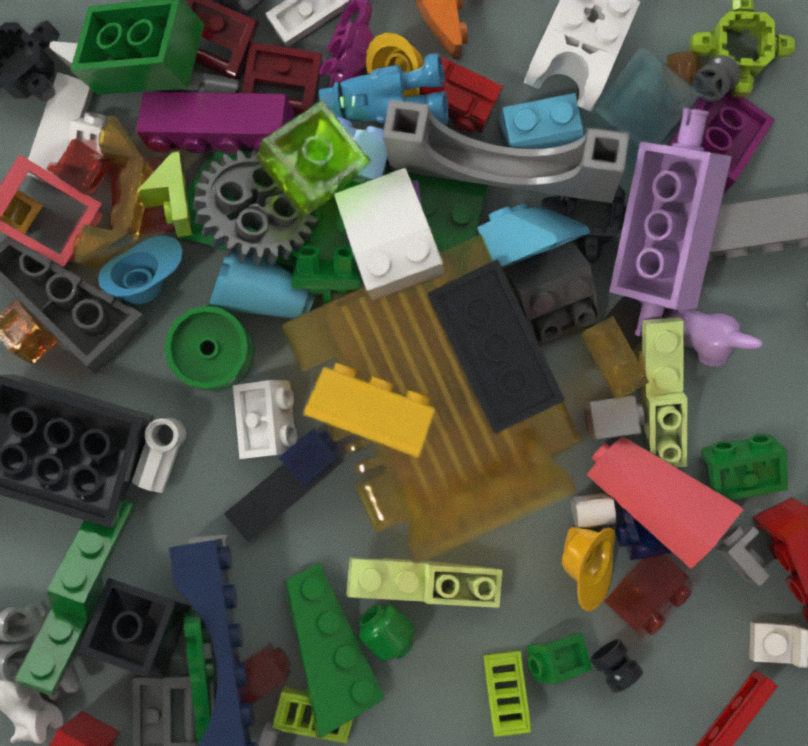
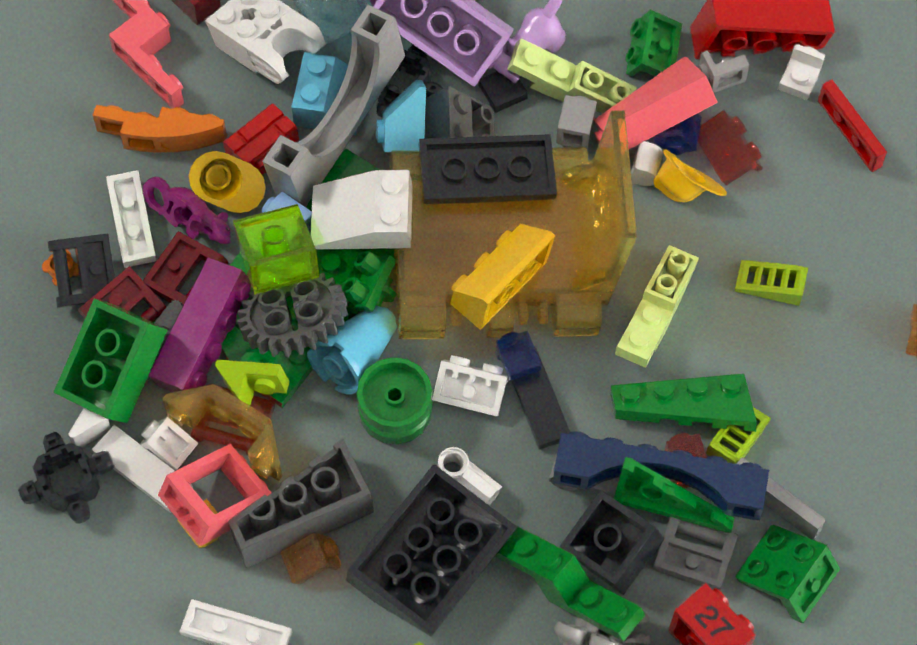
camera: 75 degrees left, 20 degrees down
clear red panel [46,139,113,195] -> none
dark azure piece [98,235,183,305] -> none
dark azure piece [319,53,448,125] -> none
green head [359,603,415,661] -> none
green bracket [527,632,592,684] -> none
clear yellow bracket [581,316,649,399] -> none
black wheel [590,639,643,693] -> none

